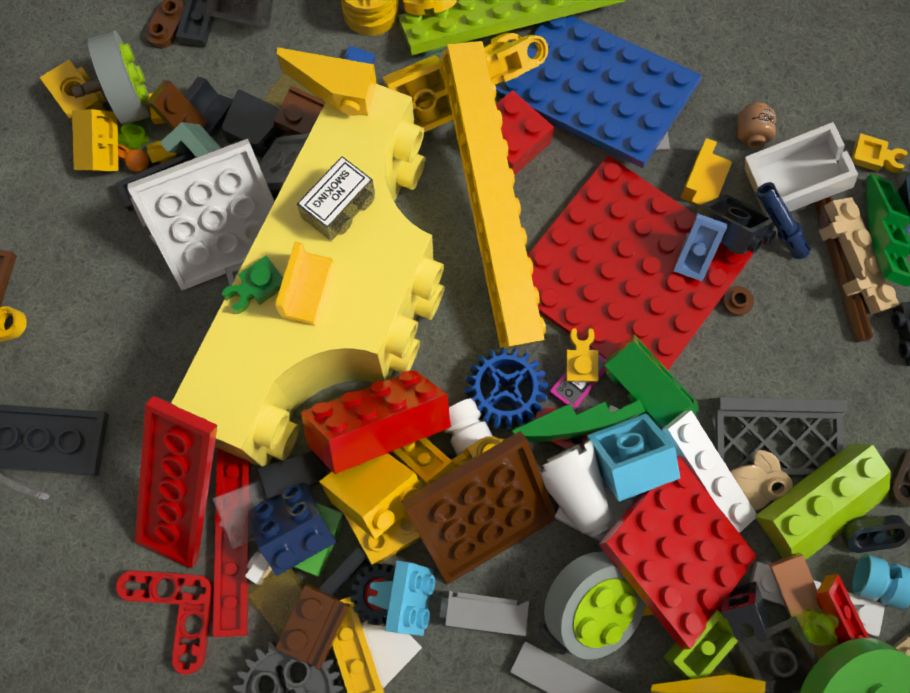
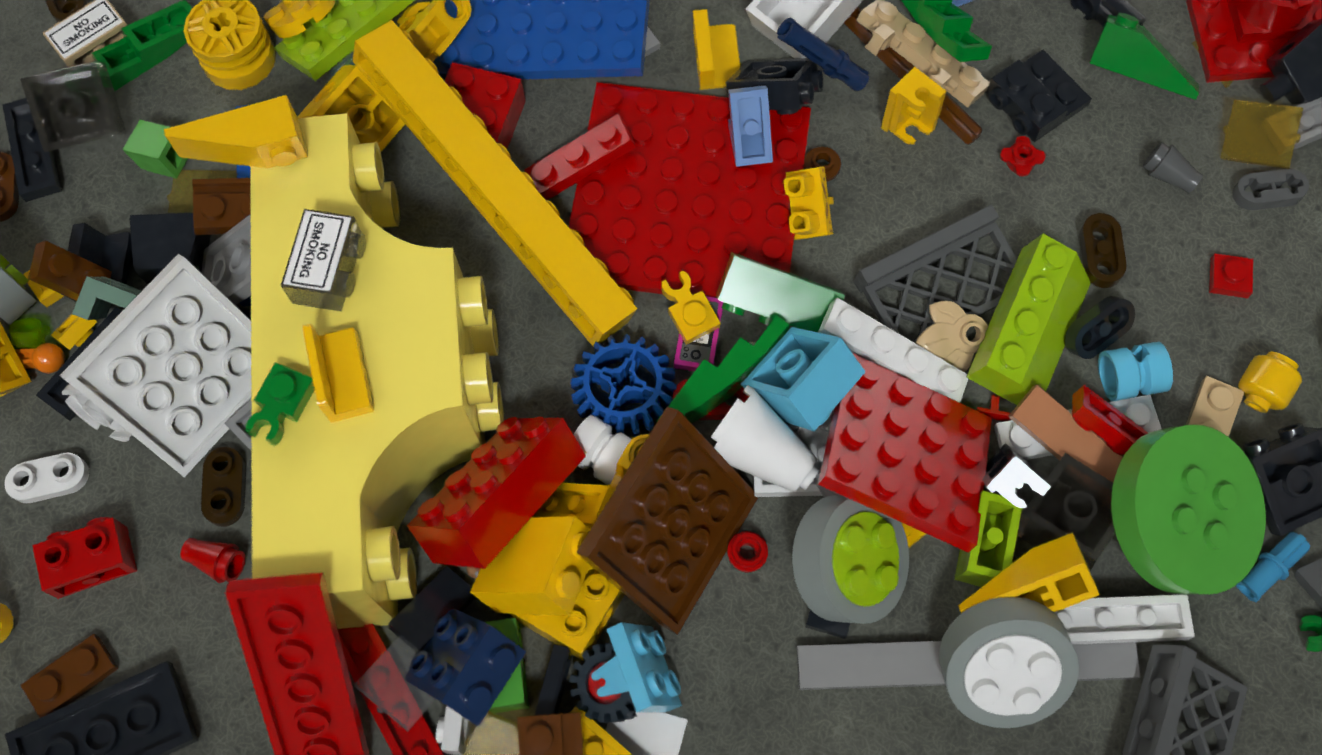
camera: 25 degrees left, 5 degrees down
light grey window [440,591,529,636] -> none
clear neon green plate [801,609,839,646] -> none
none -> white plate [5,453,89,503]
none -> reddish brown plate [20,634,119,718]
none -> red brick [32,517,137,599]
none -> bright green brick [123,120,188,179]
none -> red cone [180,538,246,583]
none -> dark brown plate [201,447,246,527]
none -> red plate [524,114,637,200]
none -> red plate [727,531,768,573]
none -> yellow hips [784,167,834,240]
none -> yellow hinge [881,67,947,145]
none -> red piece [976,395,1011,421]
none -> red plate [1000,136,1046,177]

